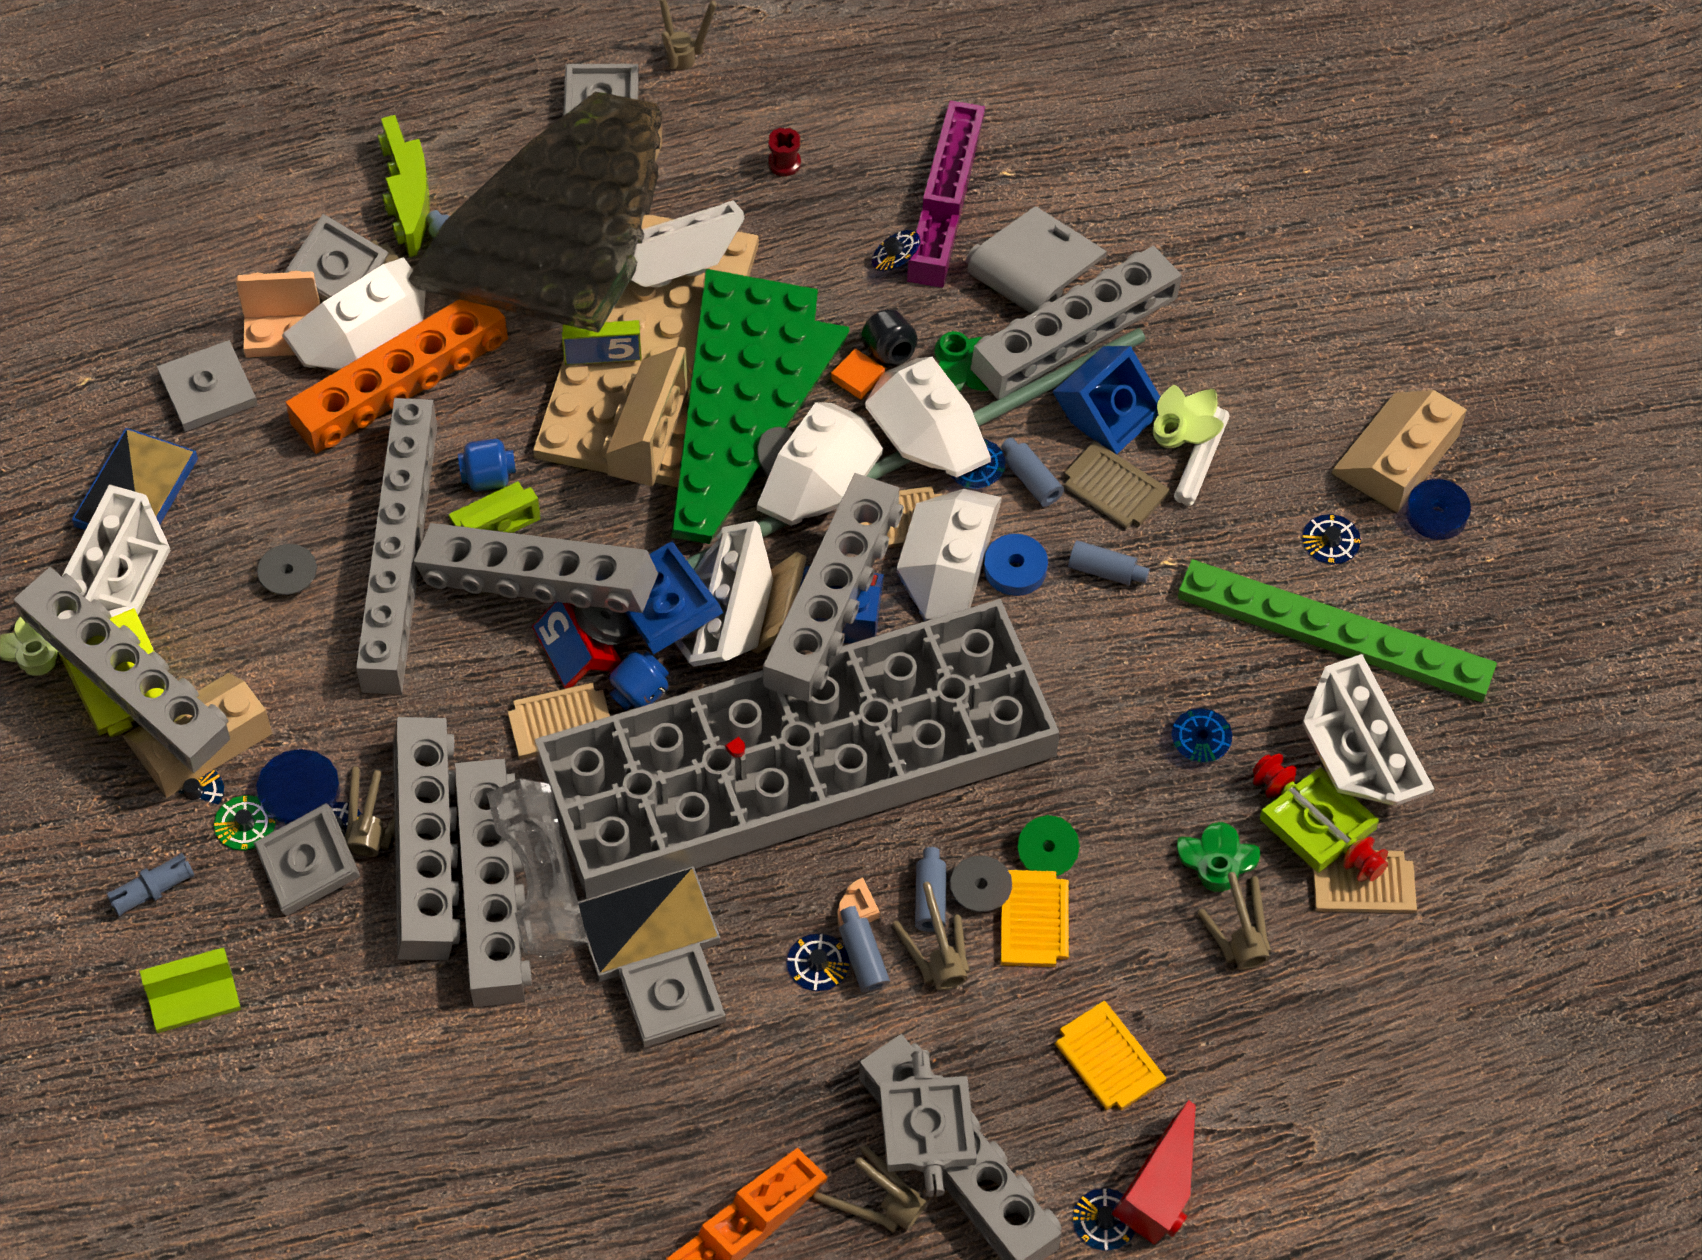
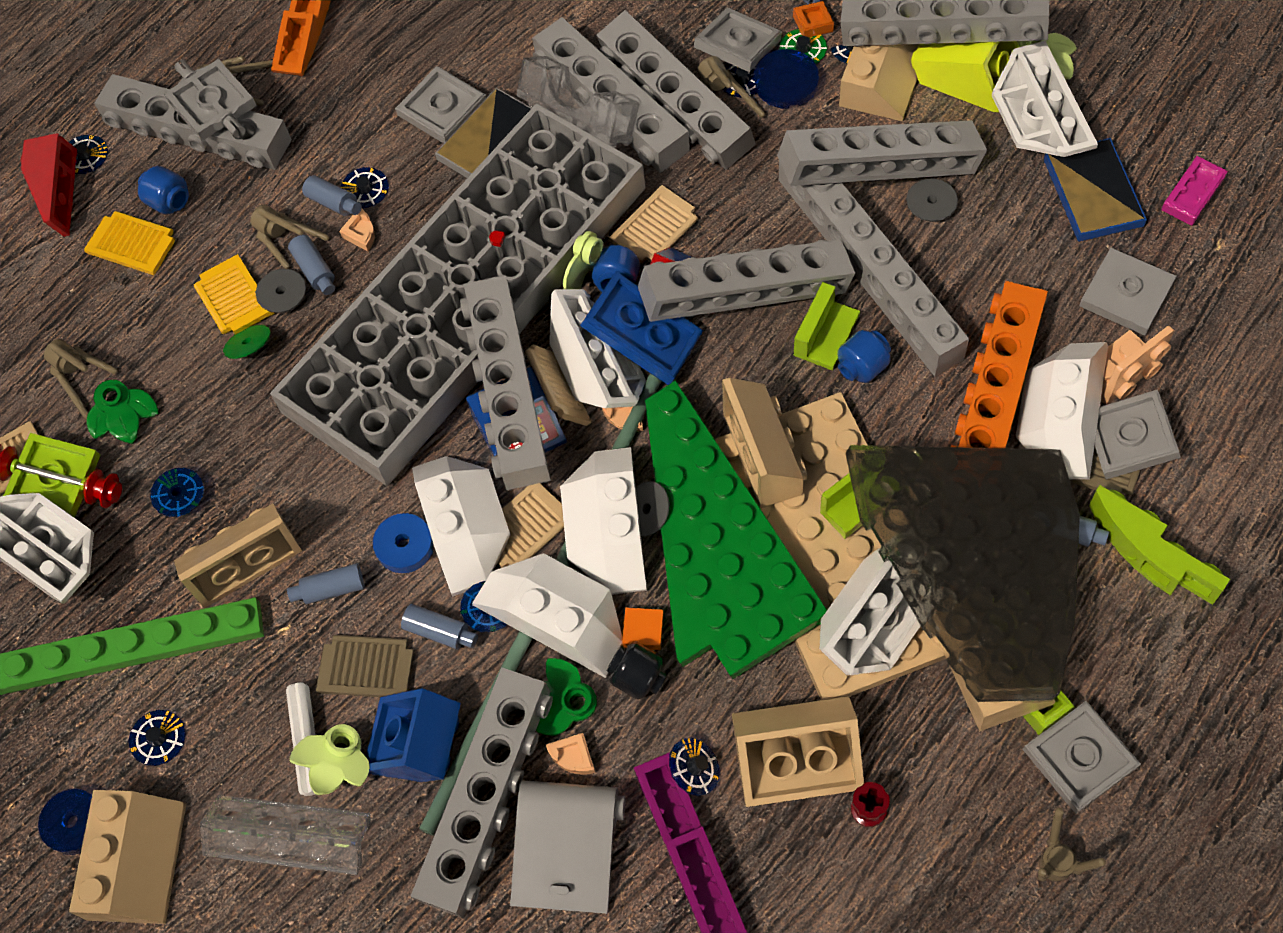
camera: 155 degrees right, 5 degrees up
none -> blue head [138,165,189,215]
none -> tan slope [174,503,302,608]
none -> clear fence [200,795,371,875]
none -> light nougat tile [546,733,595,775]
none -> yellowish green plate [563,231,603,289]
none -> tan slope [732,696,864,807]
none -> light grey brick [777,120,987,186]
none -> orange tile [793,1,834,37]
none -> dark pink plate [1161,156,1228,226]

